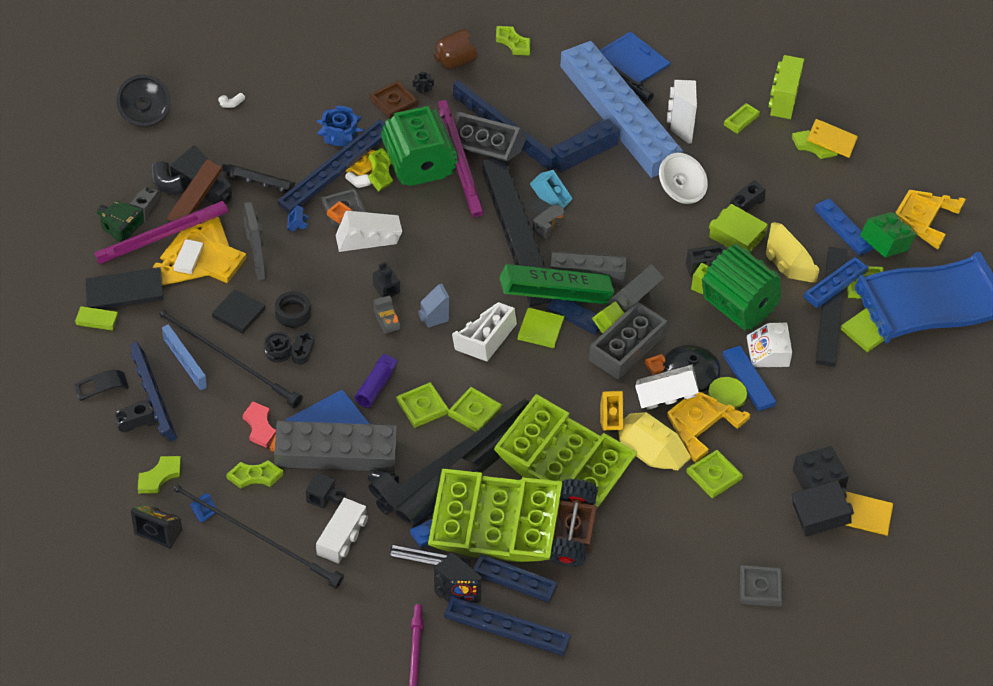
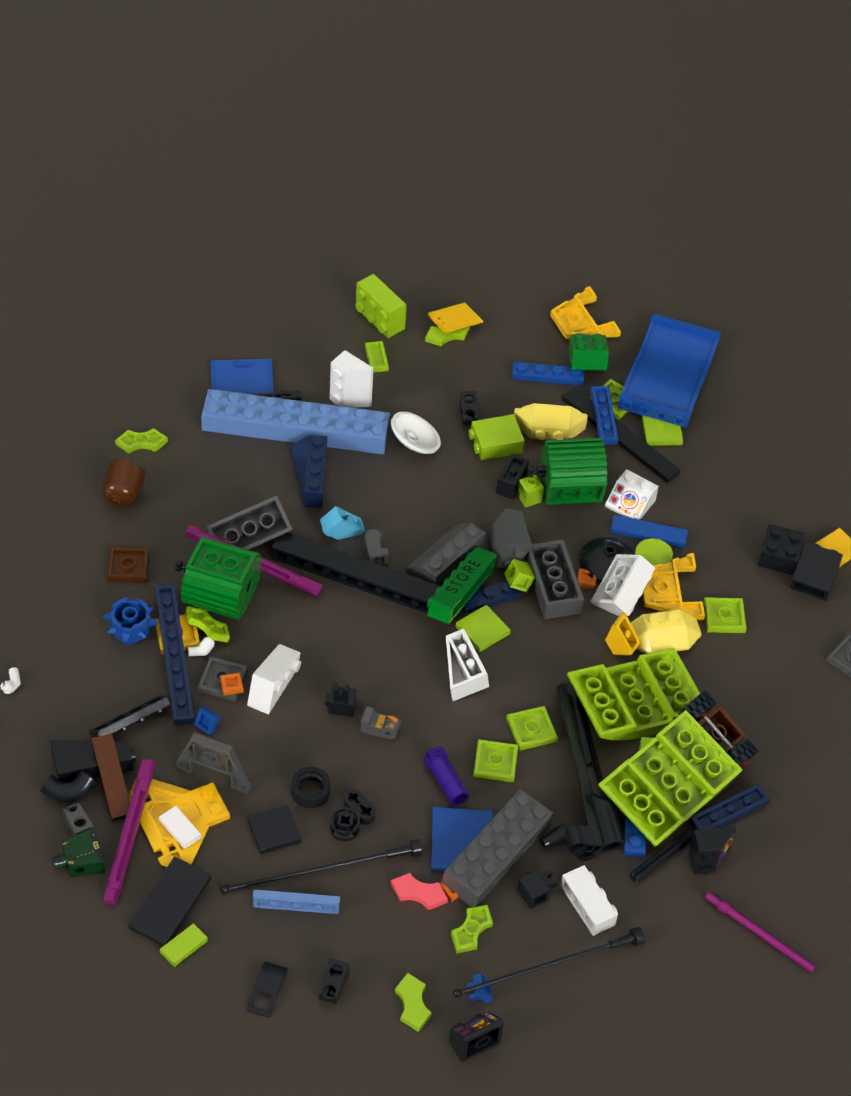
camera: 55 degrees left, 0 degrees up
dark blue plate [130,341,178,442] -> none
black gear [412,72,434,94] -> none
sand blue slope [418,284,449,328] -> none
dark blue plate [444,597,571,656] -> none
dark blue plate [453,80,557,171] -> none

